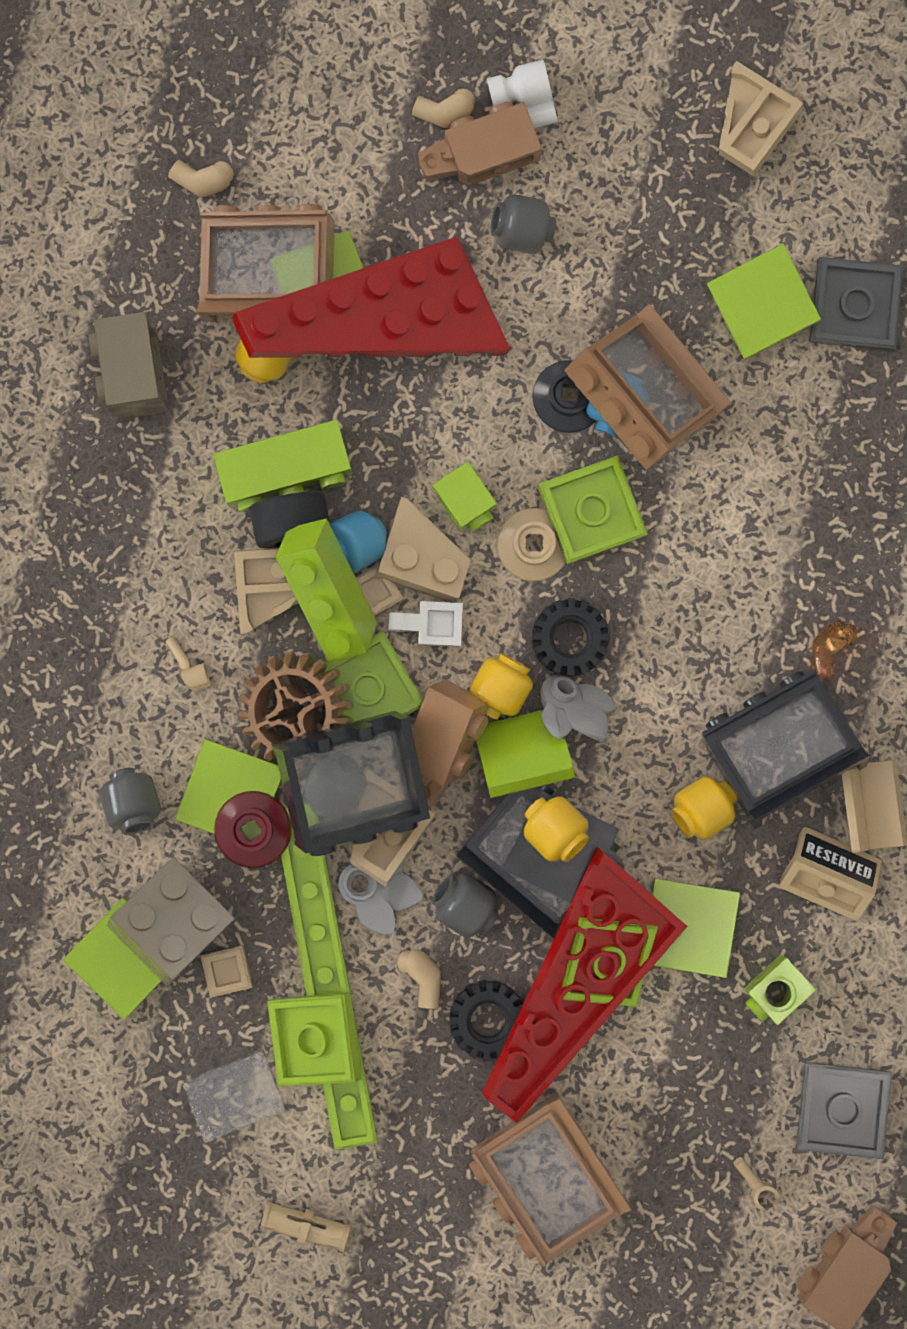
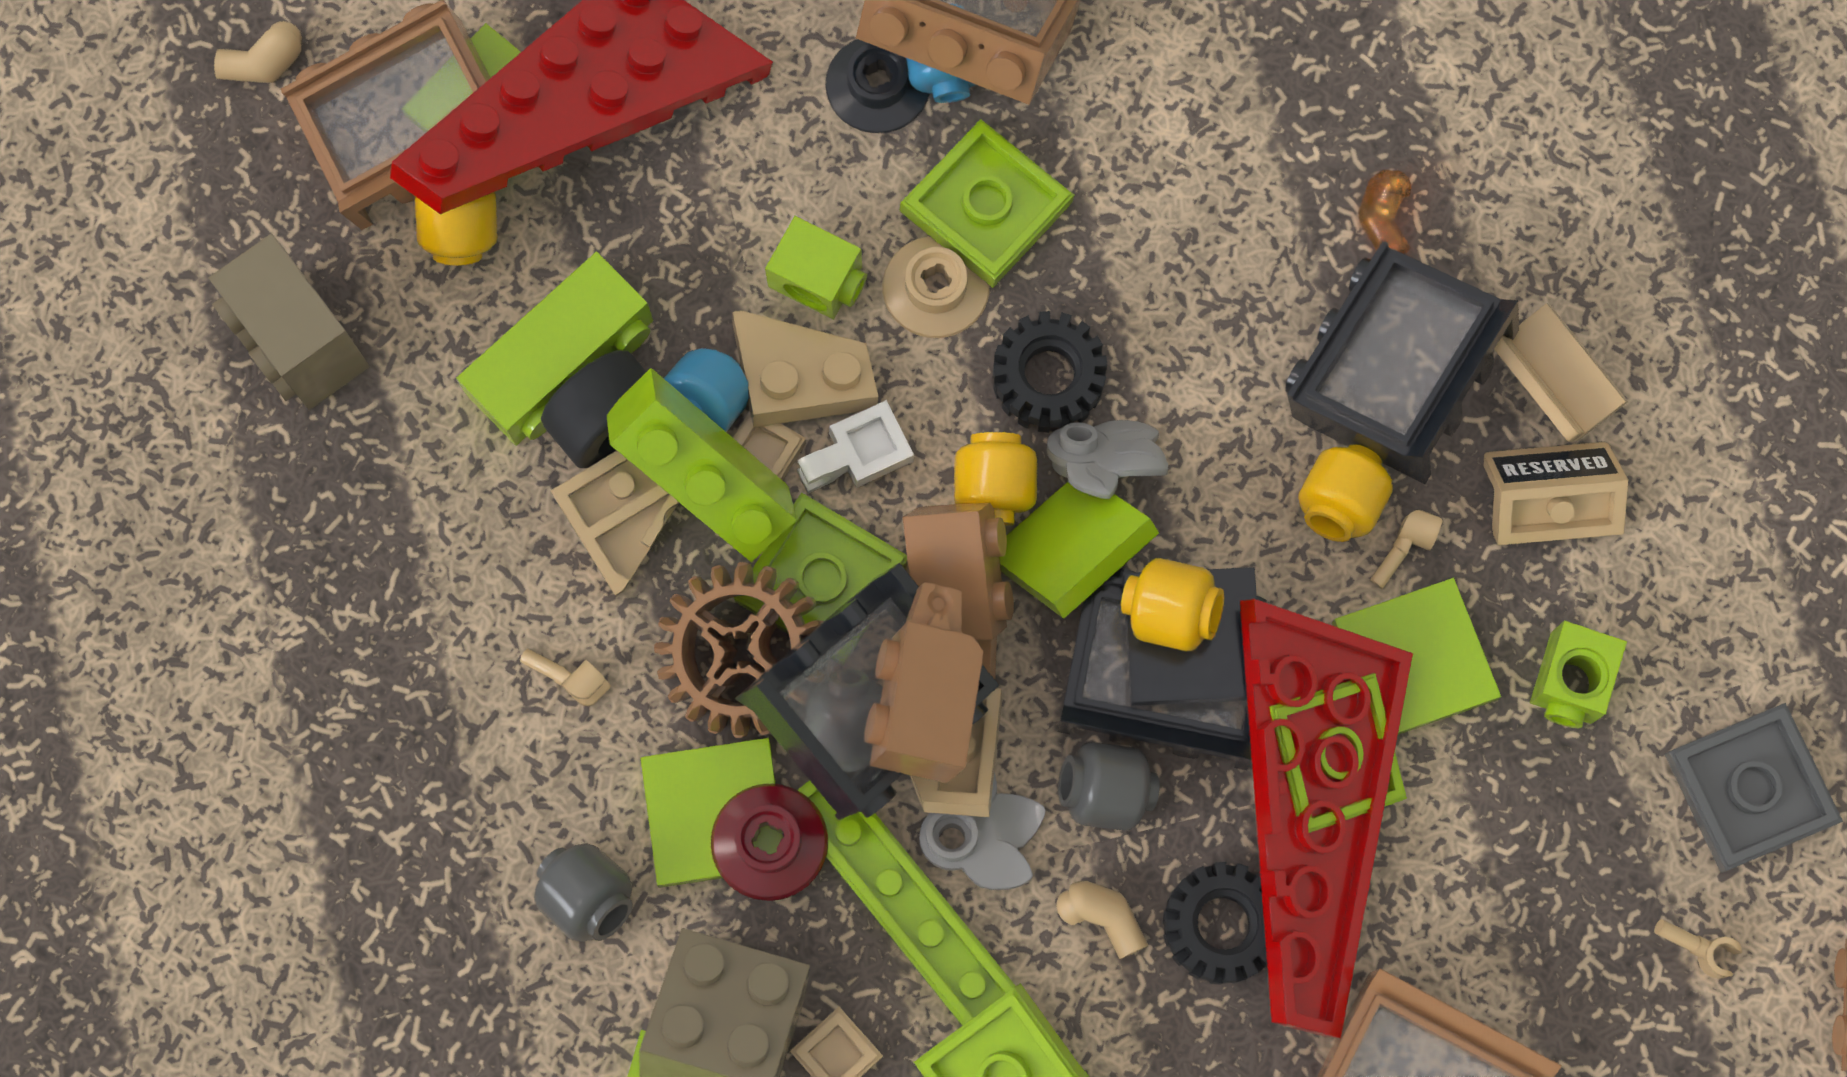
camera: 30 degrees left, 10 degrees down
none -> medium nougat hinge [864,582,984,783]
none -> tan hand [1370,510,1443,589]

